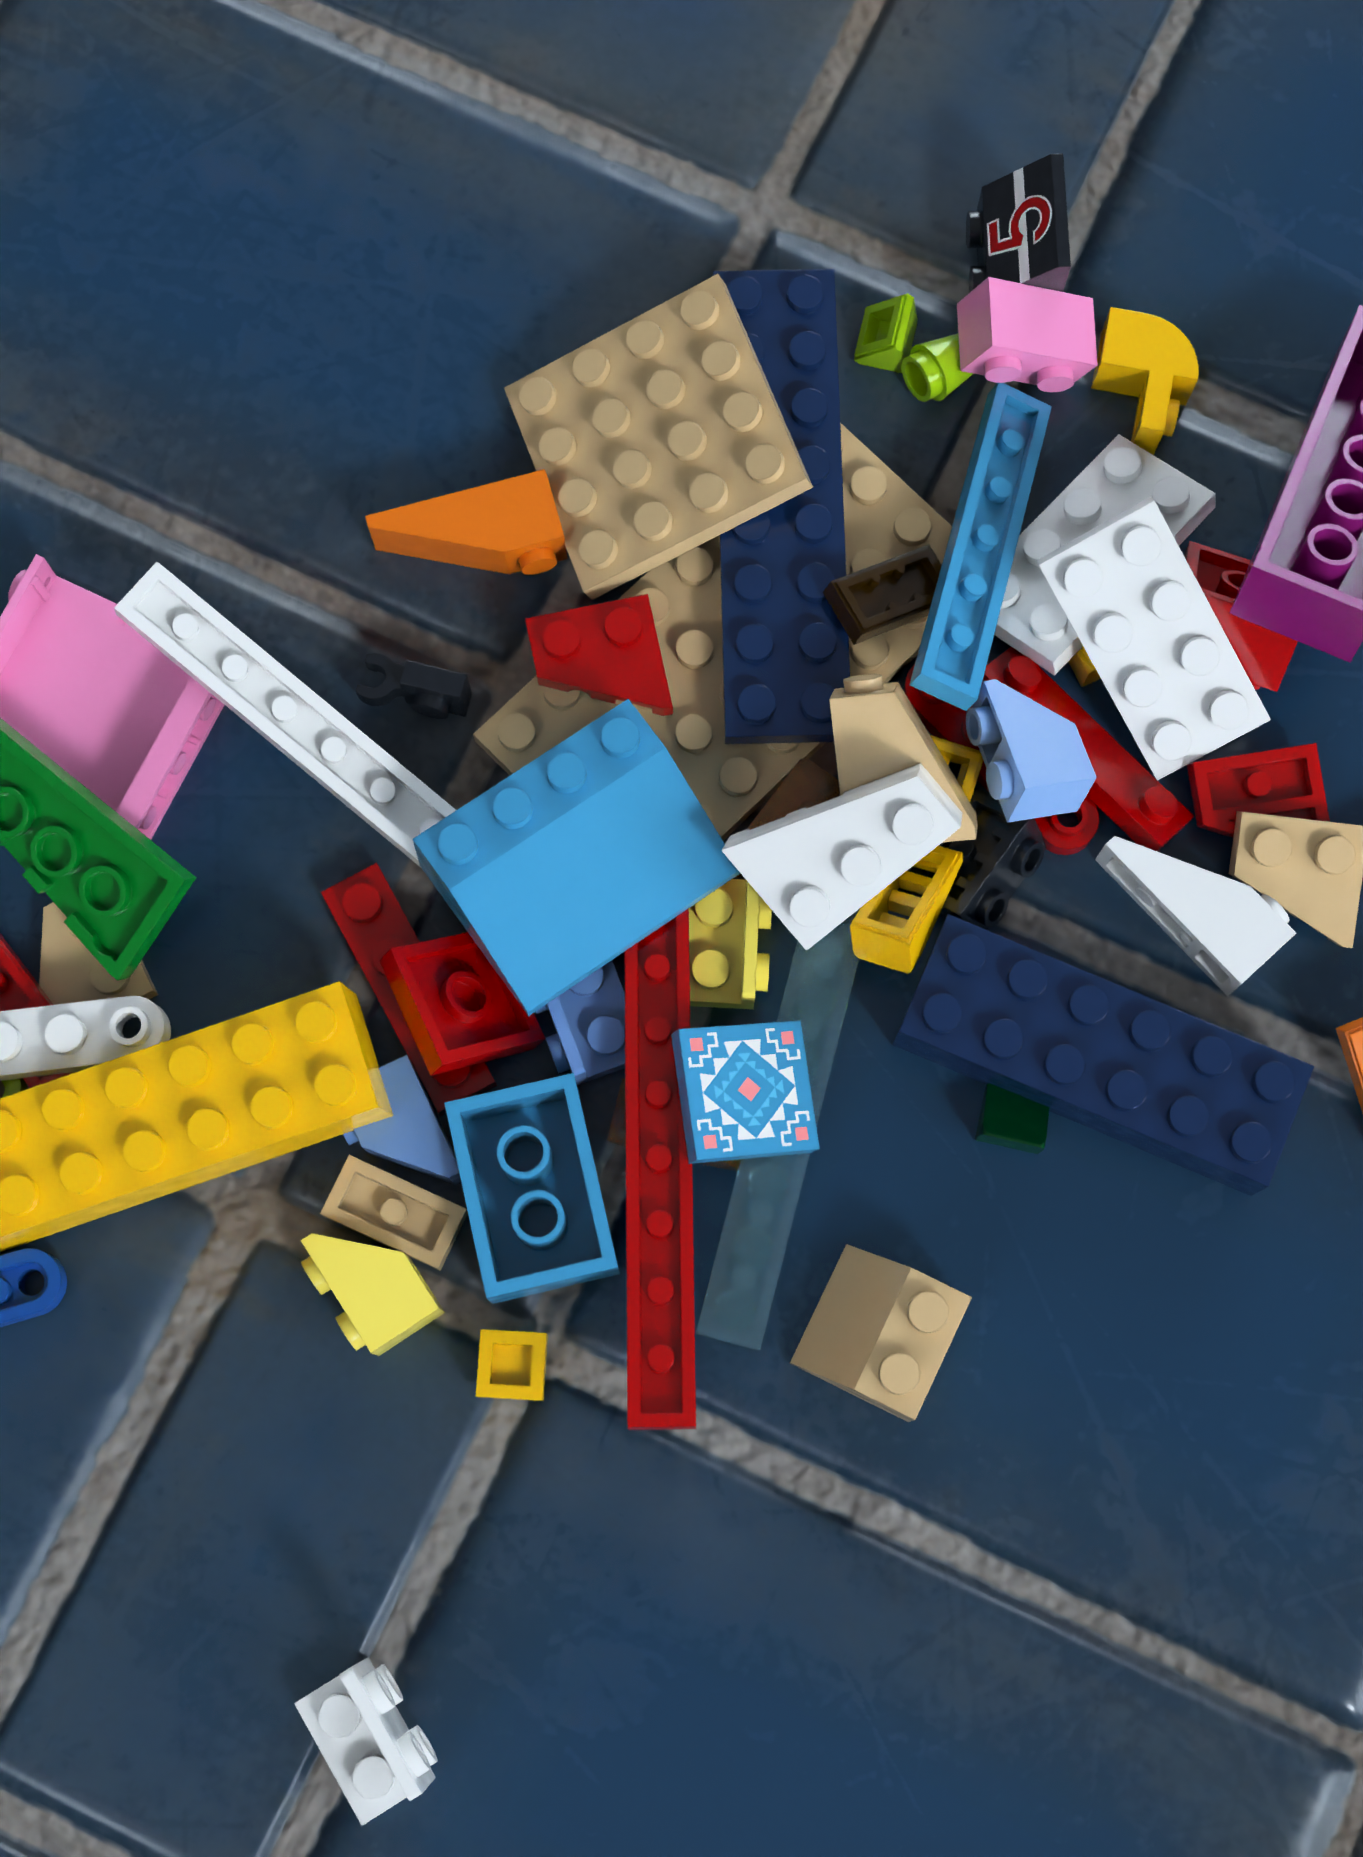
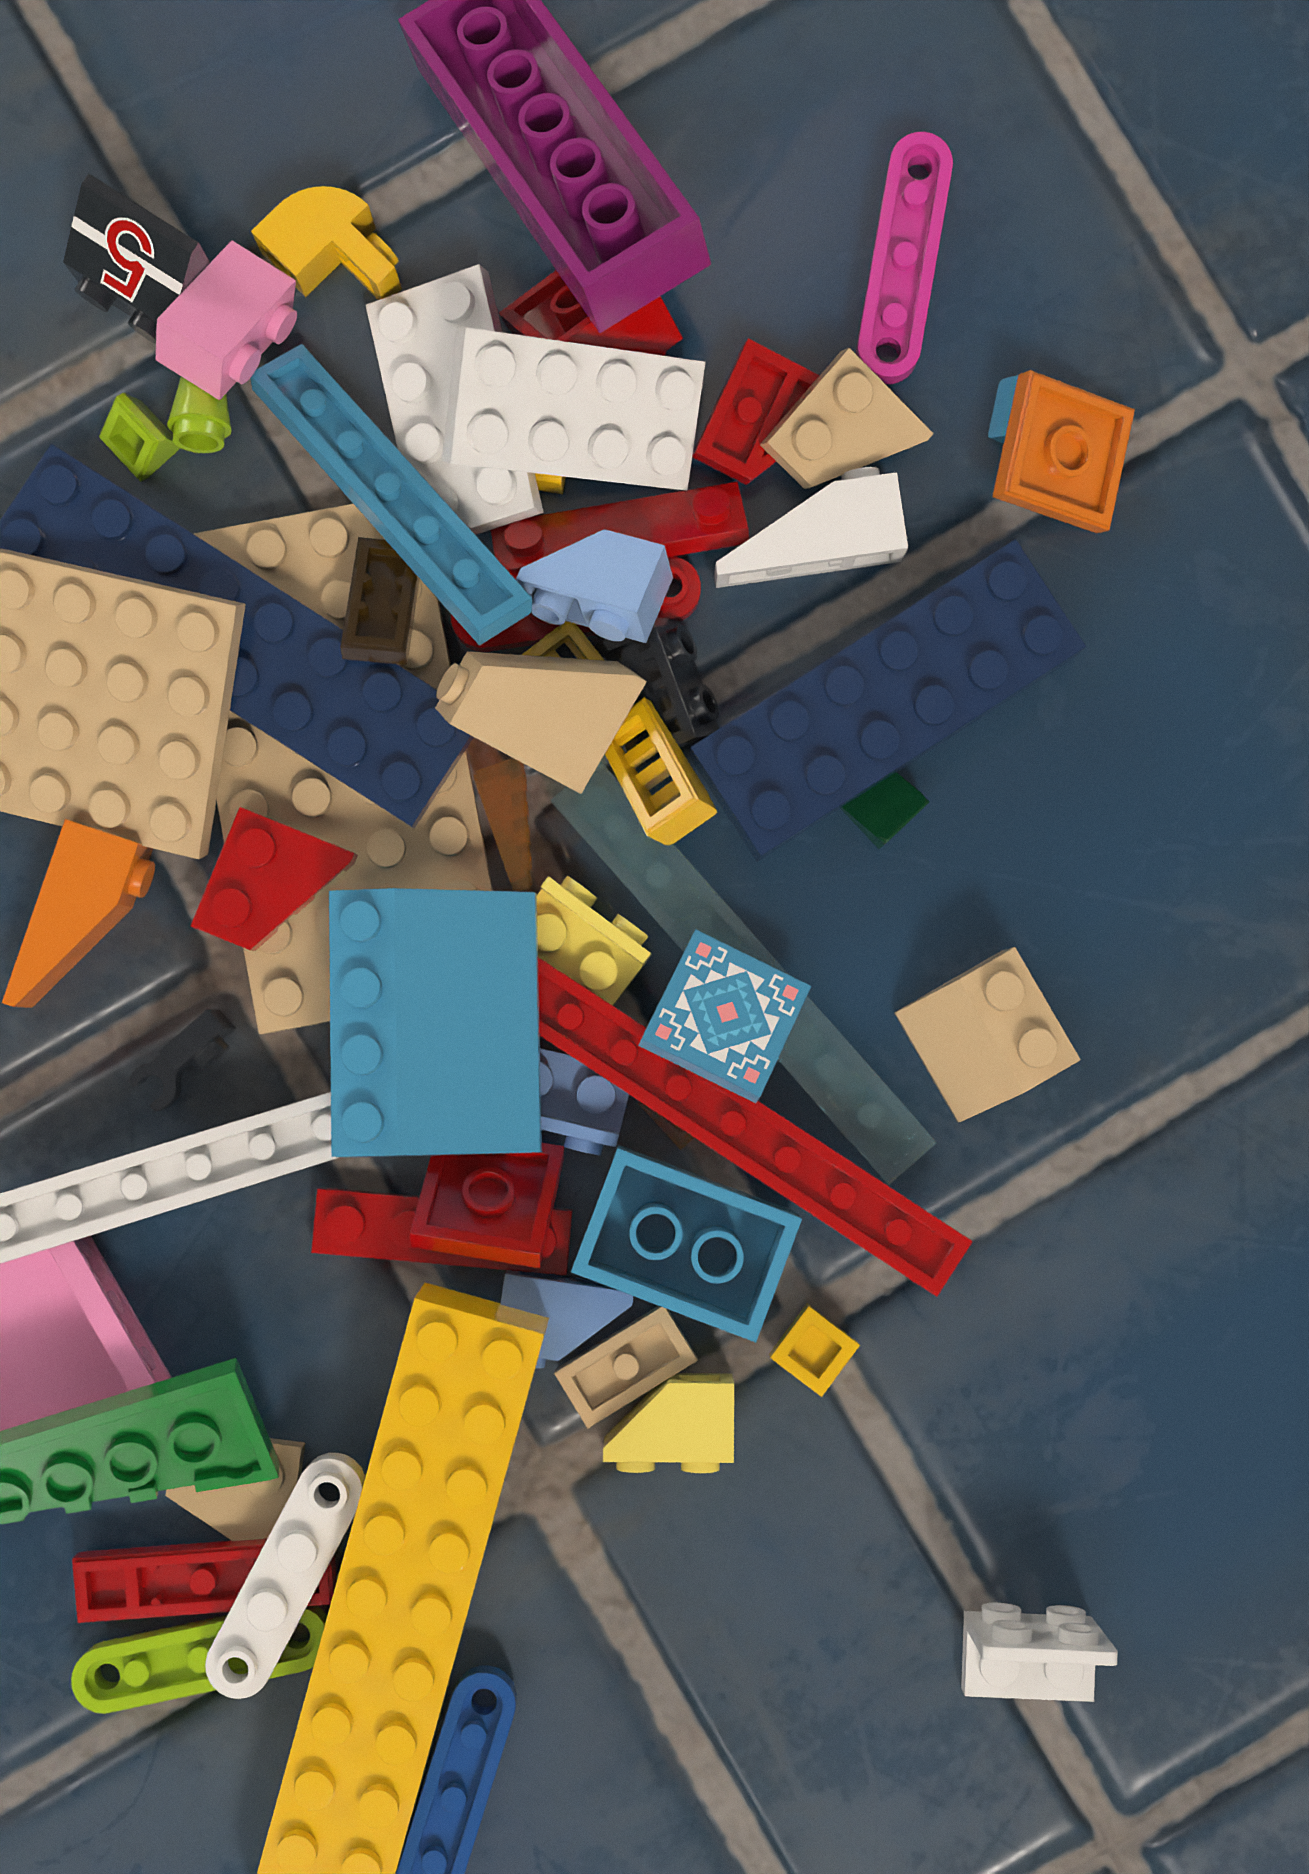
camera: 60 degrees left, 10 degrees up
white wedge [721,763,962,951] -> none

